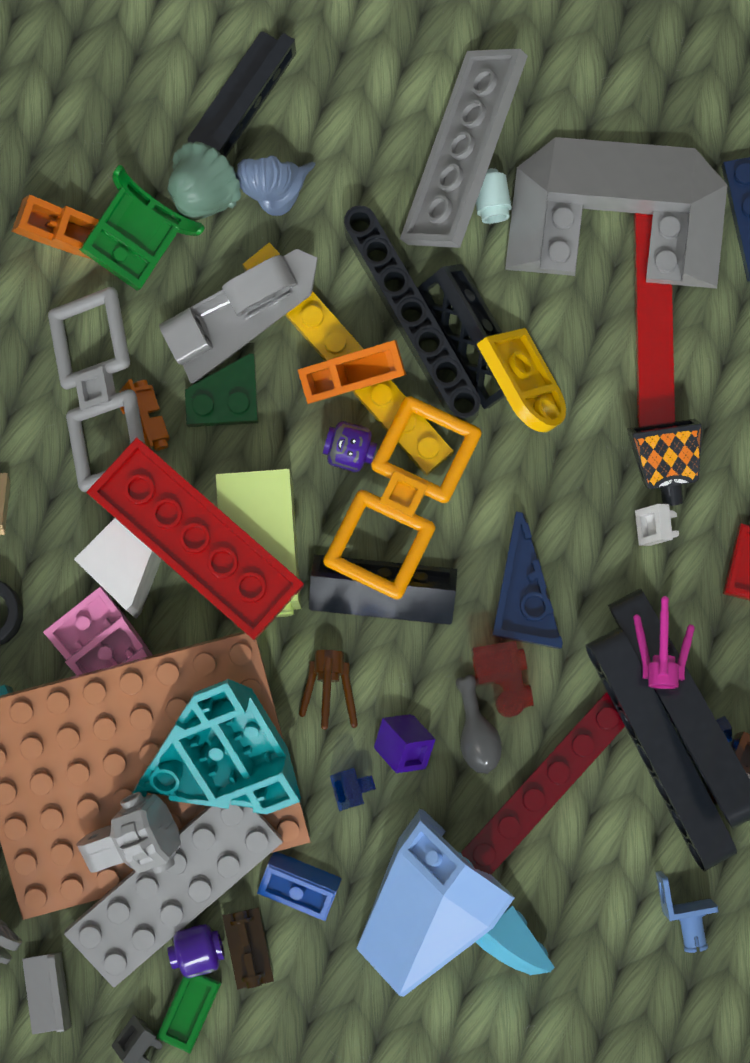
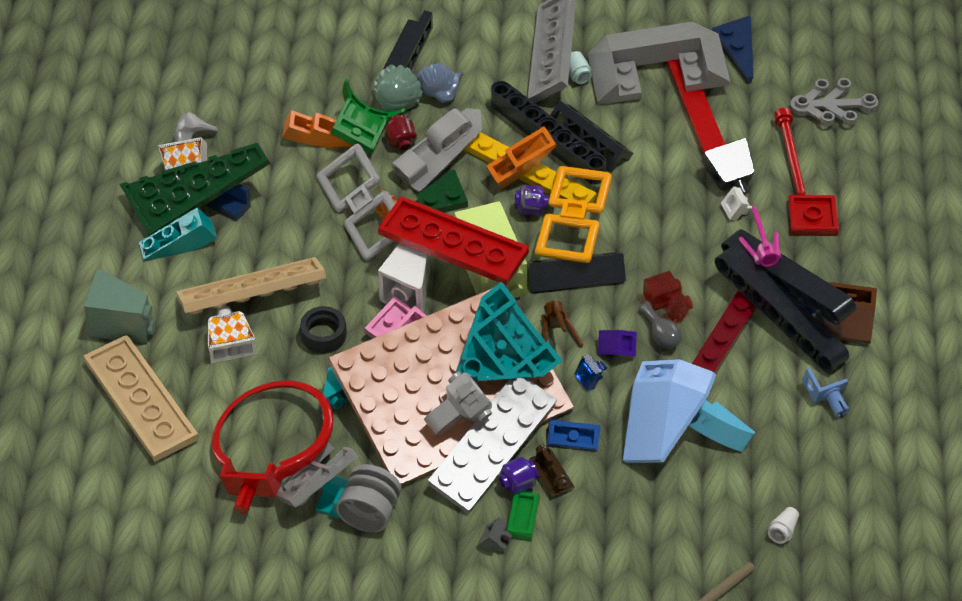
camera: 15 degrees left, 30 degrees down
light grey panel [22,952,72,1035] -> none
yellow tile [477,328,566,432] -> none
dark blue wing [492,511,563,649] -> none
none -> dark red head [385,115,417,150]

